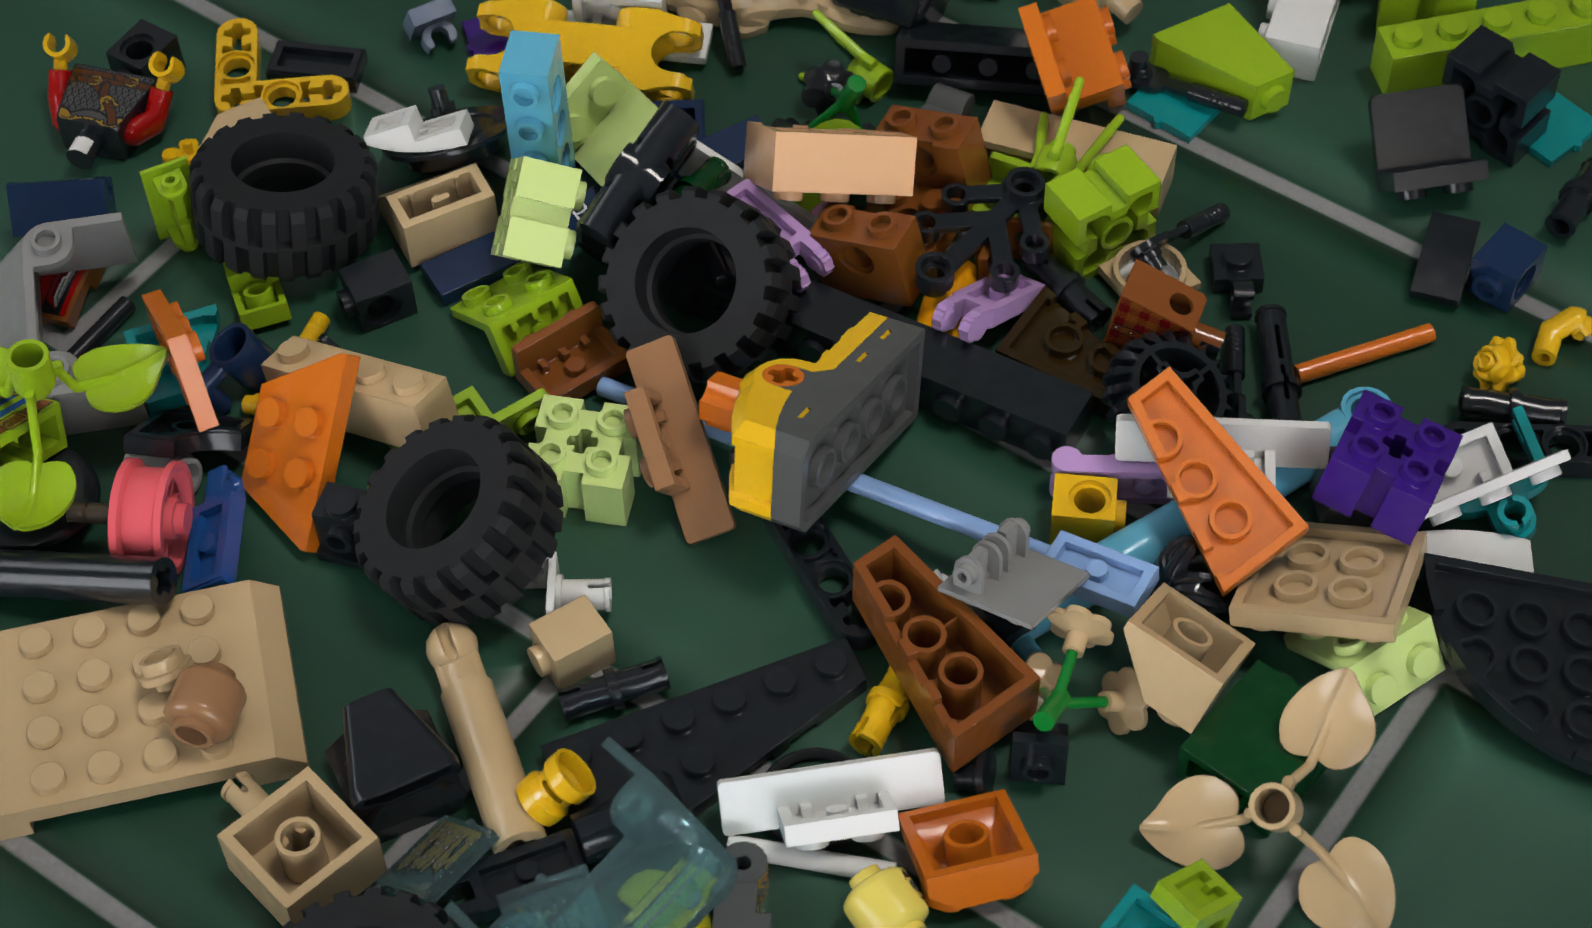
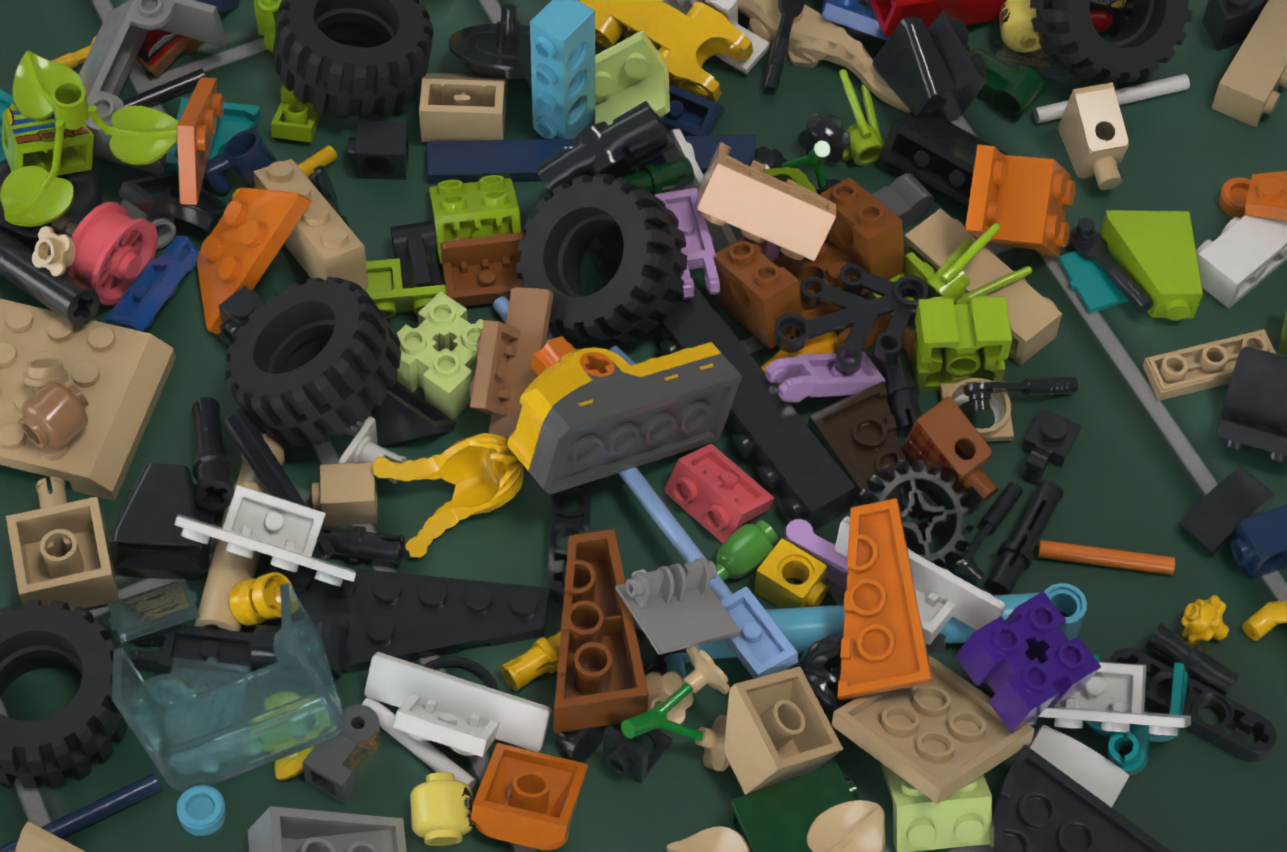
camera: 25 degrees right, 5 degrees up
white slope [363,105,474,153] -> none
yellowish green brick [490,156,587,268] -> none
none -> tan plate [32,226,76,276]
none -> white bracket [174,484,356,587]
none -> black pin [192,397,235,511]
none -> black axle [224,409,335,561]
none -> black slope [371,381,457,447]
none -> yellow hair [371,433,524,558]
none -> black piece [390,220,442,288]
none -> coral bracket [664,444,774,543]
none -> bright green plant [715,520,778,582]
none -> tan tile [1143,329,1276,401]

